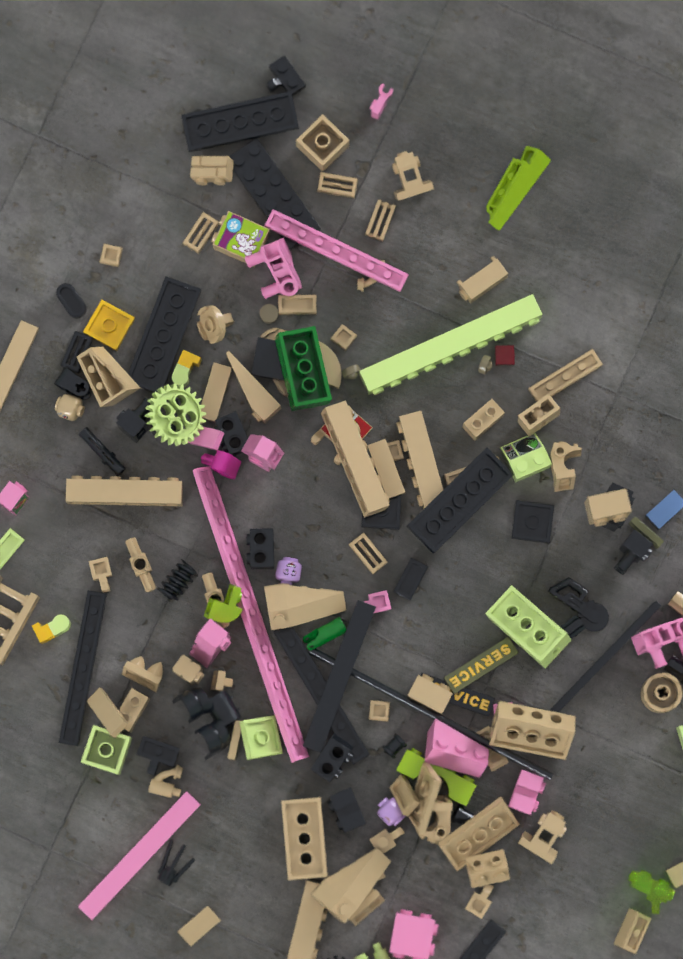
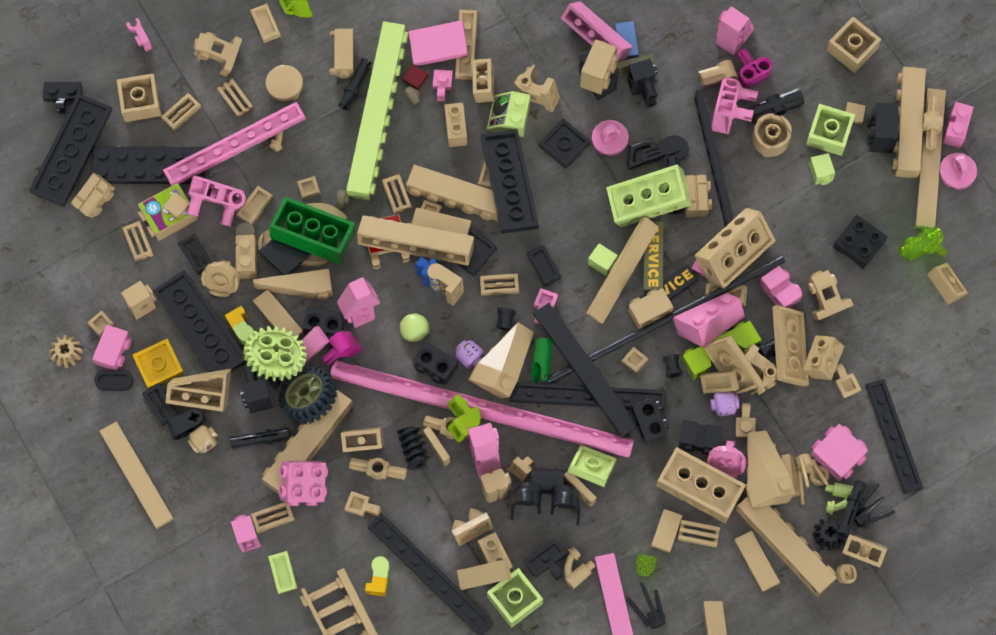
camera: 55 degrees left, 10 degrees down
none -> tan gear [49,335,83,368]
none -> bright pink brick [92,325,132,371]
none -> tan brick [121,280,156,320]
none -> tan tile [163,192,189,219]
none -> black tile [178,234,213,275]
none -> tan brick [236,235,257,279]
none -> tan tile [250,4,281,43]
none -> tan tile [251,502,295,533]
none -> tan tile [266,65,303,101]
none -> black wheel [278,367,337,425]
none -> bright pink brick [279,461,328,506]
none -> black pin [338,58,372,111]
none -> tan brick [341,427,384,452]
none -> tan tile [382,174,412,215]
none -> yellowish green hair [400,313,430,342]
none -> bright pink tile [409,20,469,66]
none -> tan hips [415,257,464,306]
none -> tan tile [423,426,450,466]
none -> bright pink plate [433,70,453,102]
none -> black bush [496,308,516,331]
none -> bright pink brick [561,1,633,63]
none -> tan tile [586,216,659,324]
none -> yellowish green brick [588,244,618,276]
none -> bright pink tile [592,120,629,157]
none -> clear neon green tile [635,554,657,576]
none -> tan tile [651,509,683,553]
none -> tan tile [678,520,720,548]
none -> tan brick [685,175,712,218]
none -> bright pink tile [707,440,747,478]
none -> tan tile [734,531,780,593]
none -> tan plant [795,454,829,505]
none -> yellowish green brick [809,153,835,185]
none -> tan tile [809,466,829,486]
none -> black brick [833,215,888,269]

